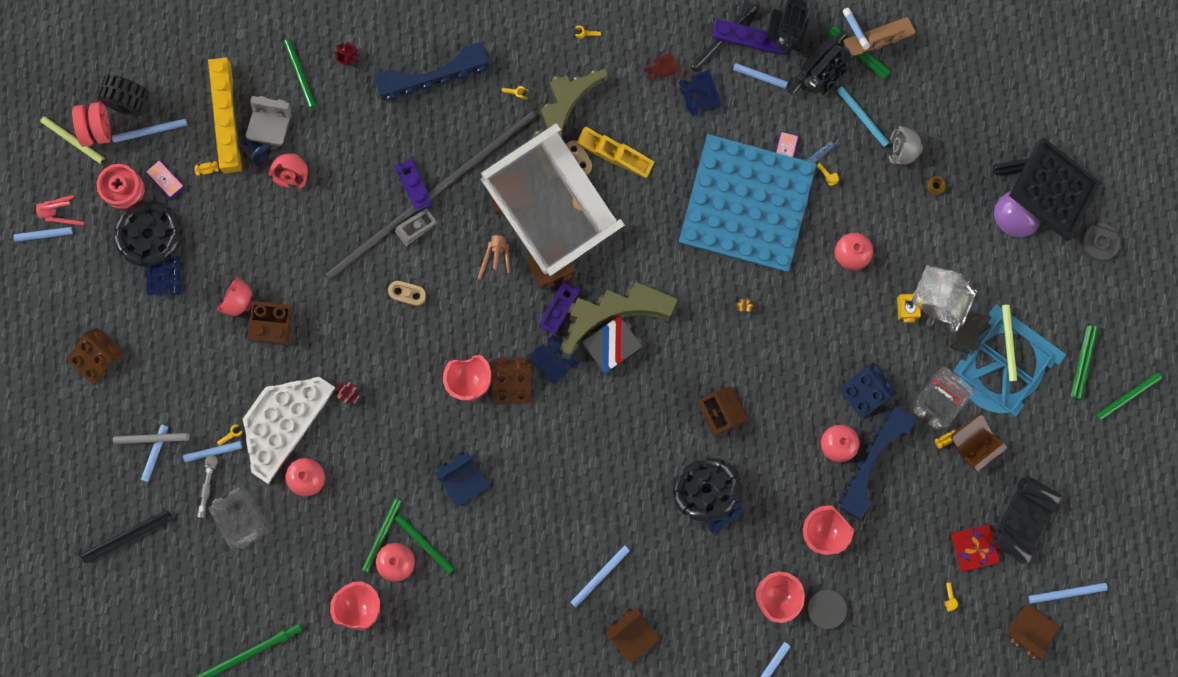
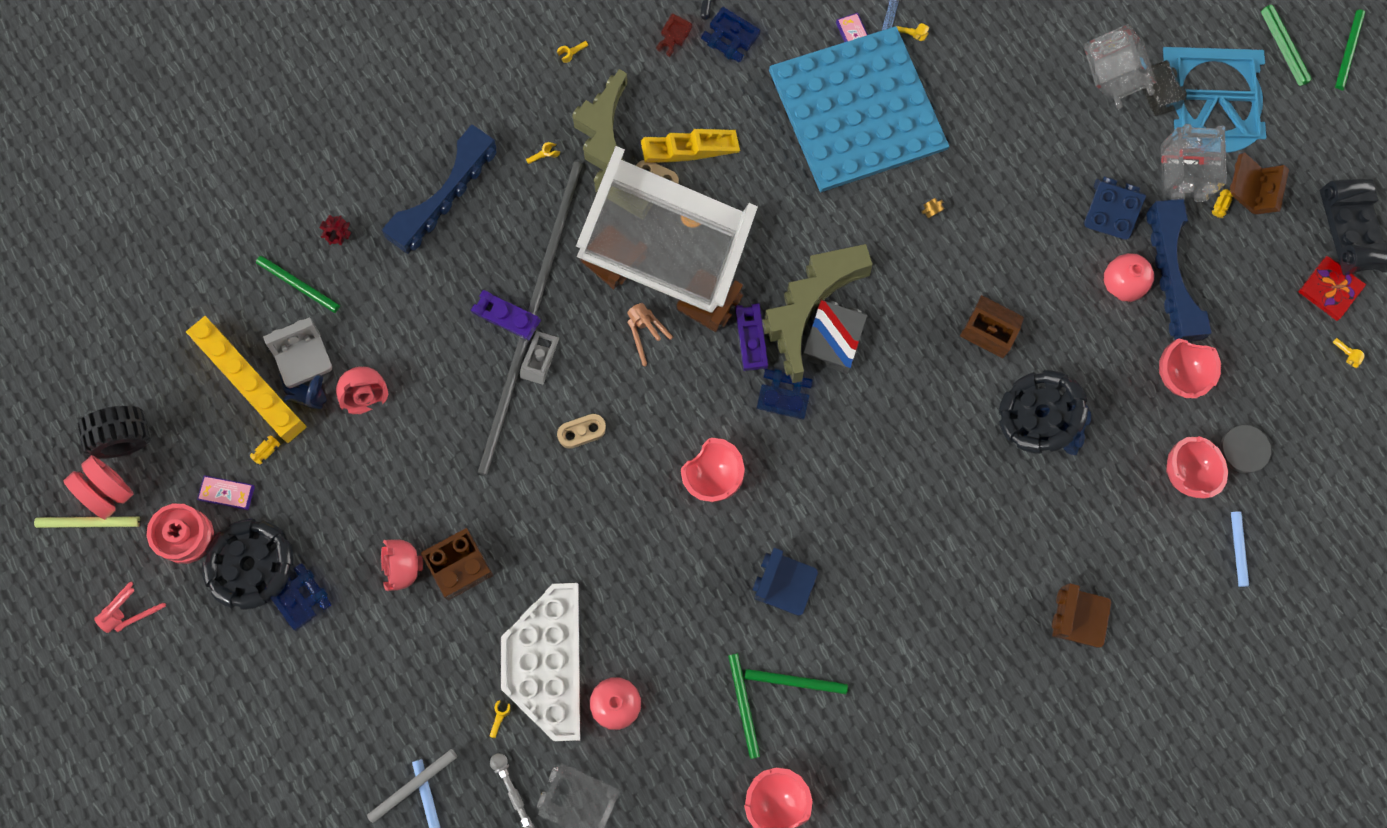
camera: 40 degrees left, 5 degrees down
light blue bar [14,227,73,242] -> none
reddish brown bracket [68,328,125,384] -> none
light blue bar [112,119,188,142] -> none
light blue bar [183,441,242,463] -> none
dark red gear [335,381,360,405] -> none
coral cylinder [376,542,415,582] -> none
reddish brown bracket [492,357,531,404] -> none
light blue bar [571,545,630,607] -> none
coral cylinder [835,233,873,271] -> none
yellow brick [897,294,921,323] -> none
yellowish green bar [1002,305,1017,382] -> none

